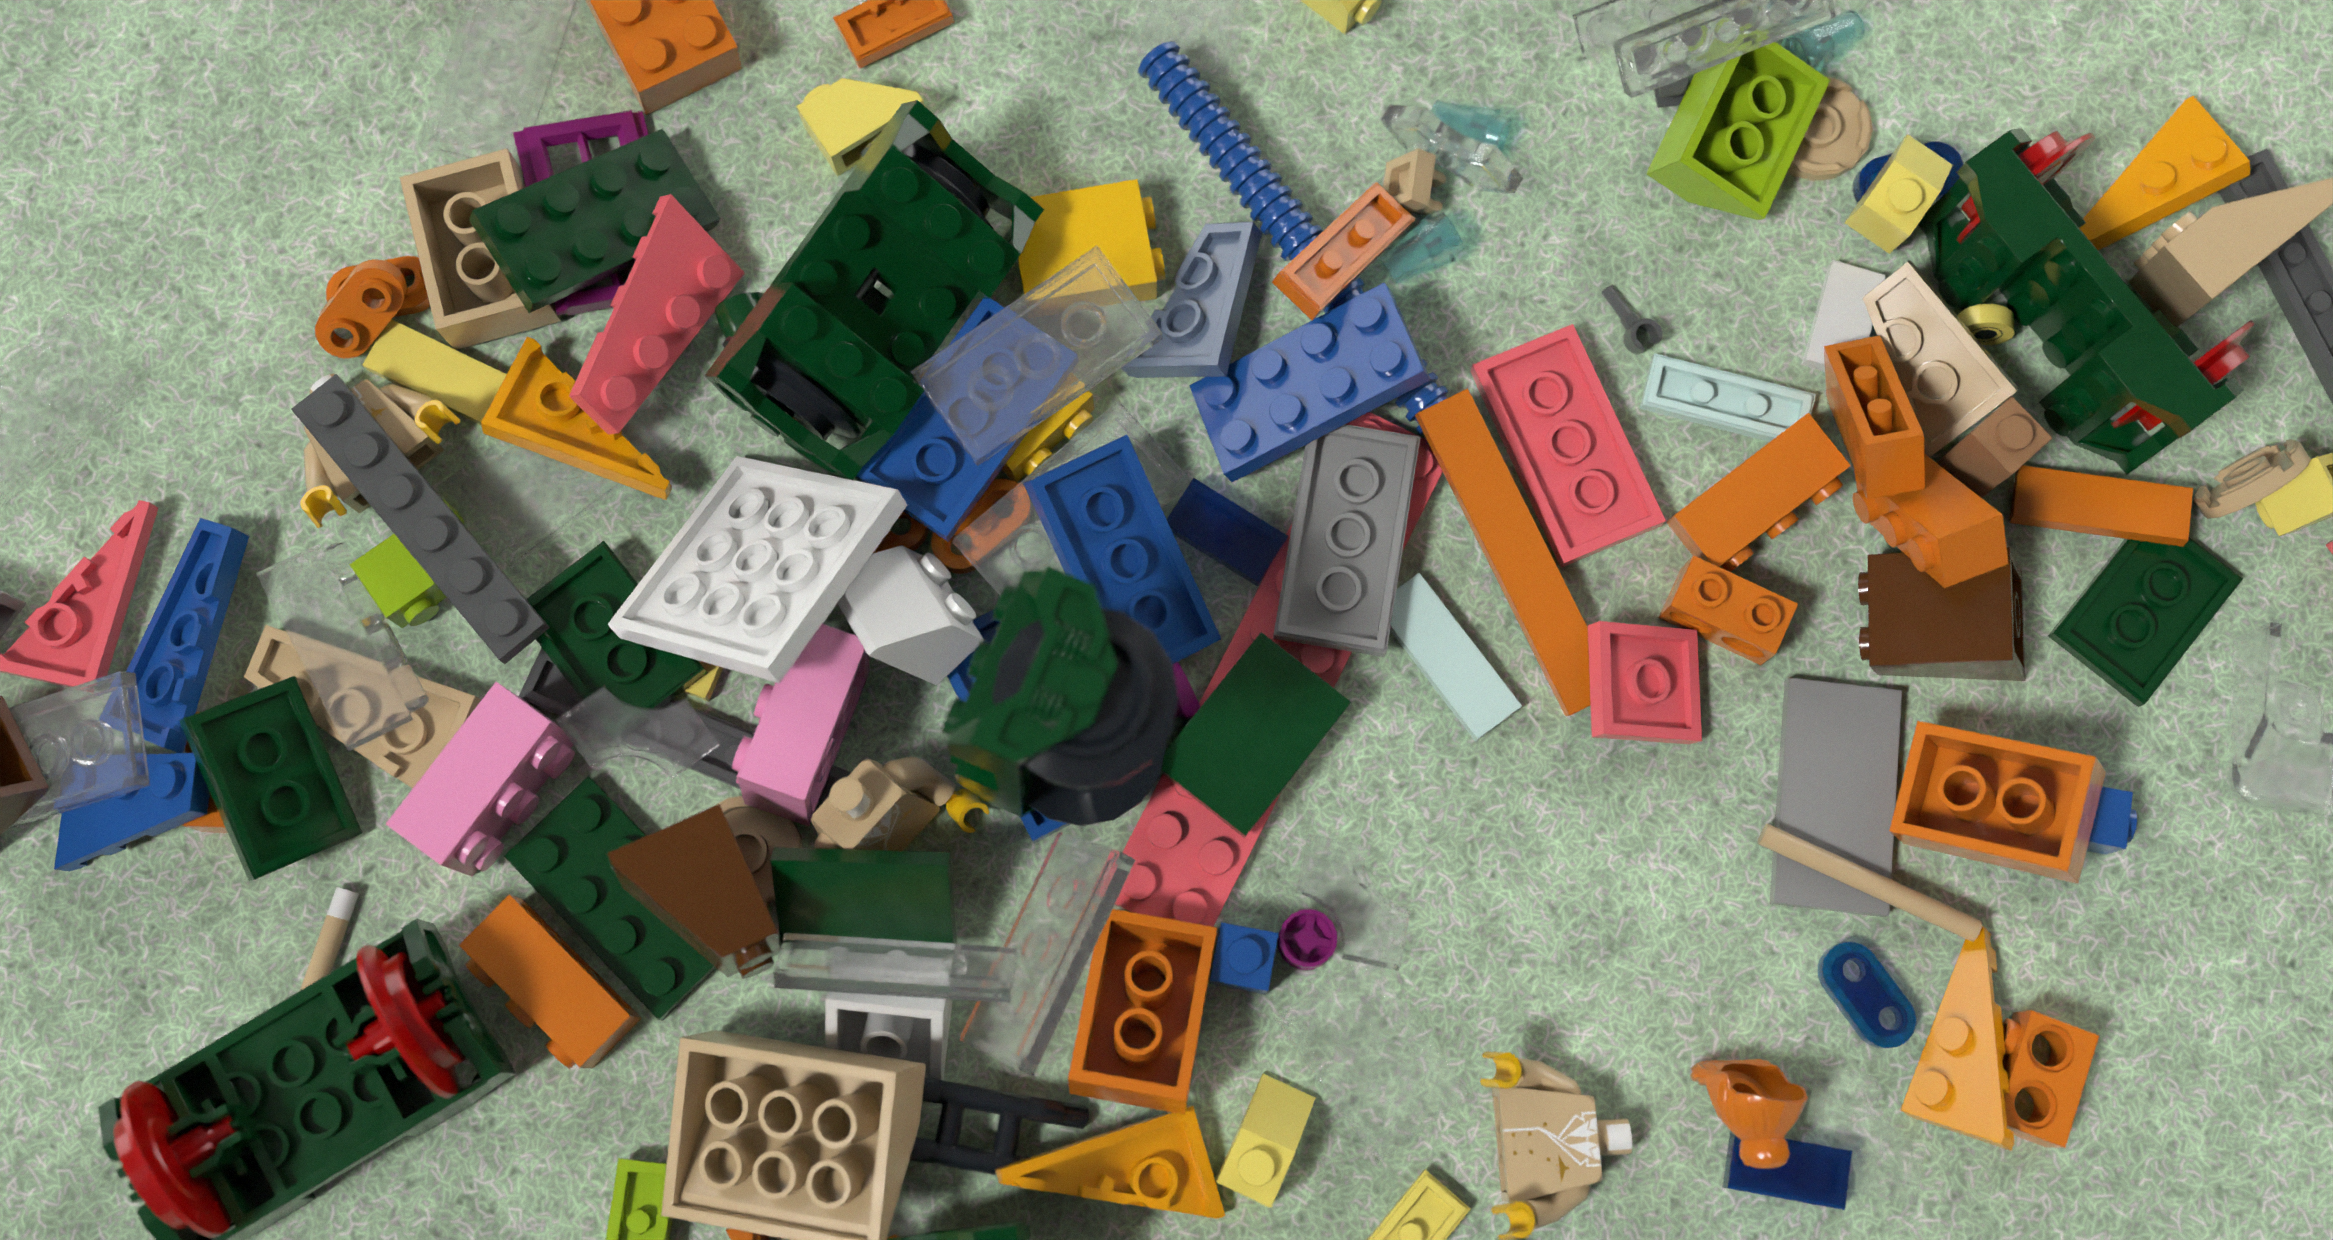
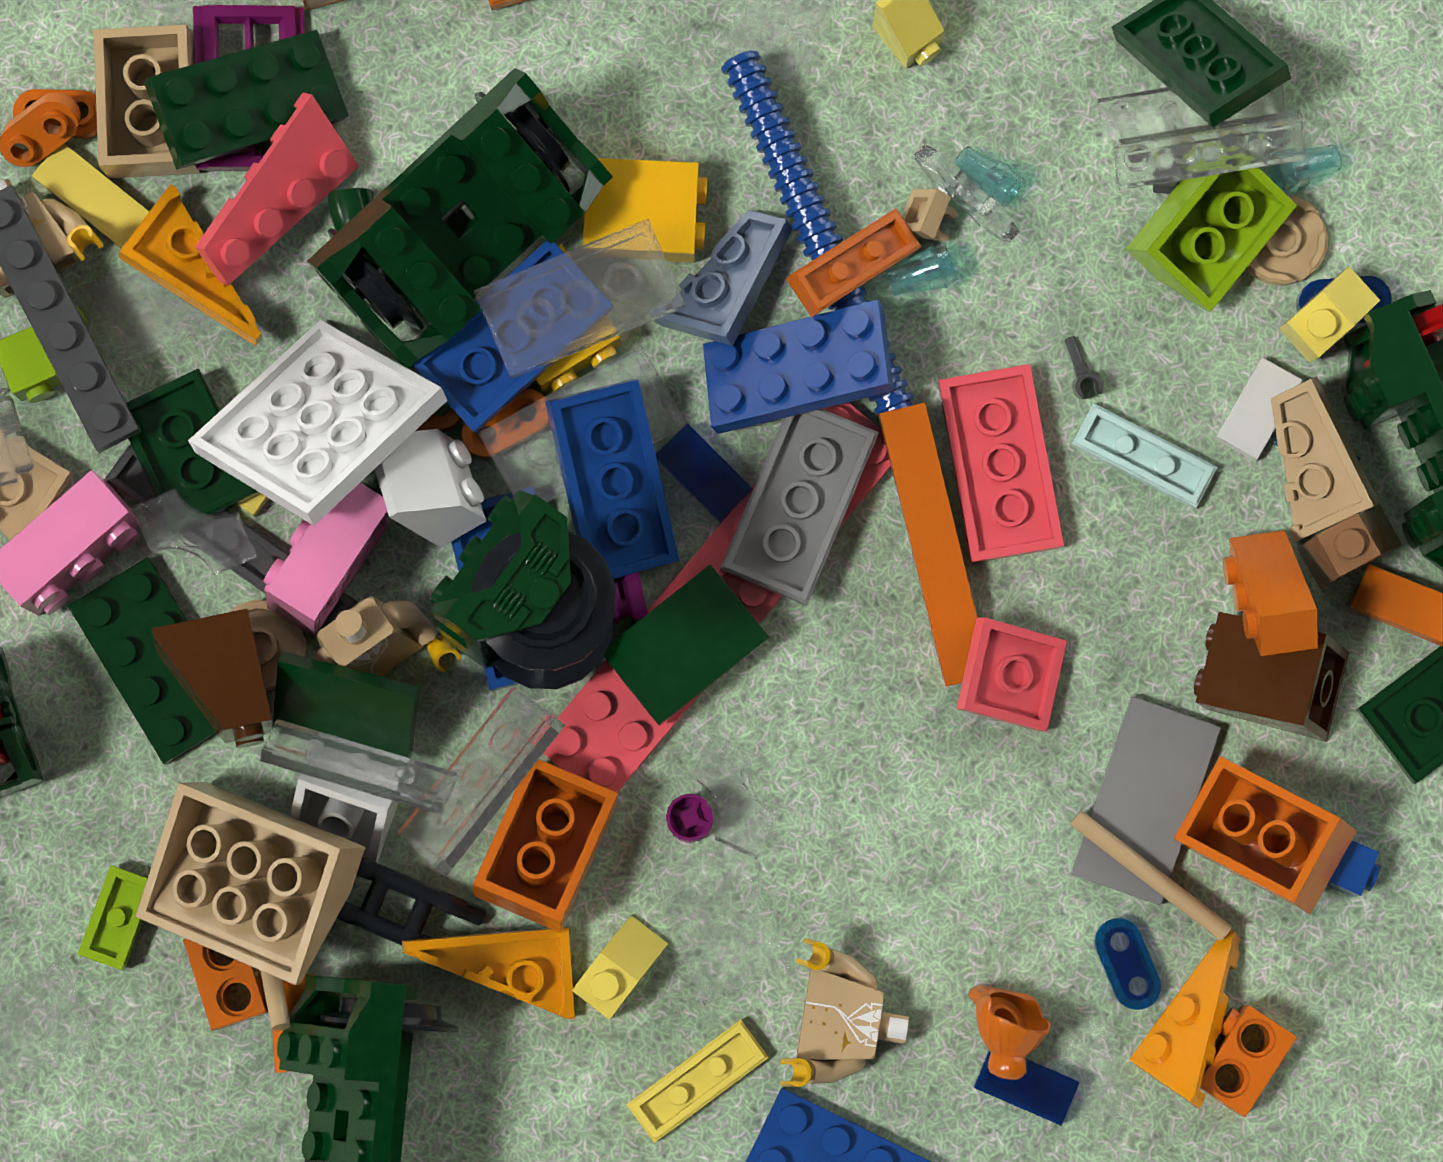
camera: 15 degrees right, 5 degrees up
orange brick [459,894,642,1069] -> none
light yellow slope [796,78,924,176] -> none
blue brick [1209,922,1278,995] -> none
light aqua tile [1390,573,1522,742] -> none
orange brick [1658,555,1798,665] -> none
orange brick [1666,412,1851,572] -> none
orange brick [1824,335,1925,499] -> none
light yellow tile [1957,304,2014,346] -> none

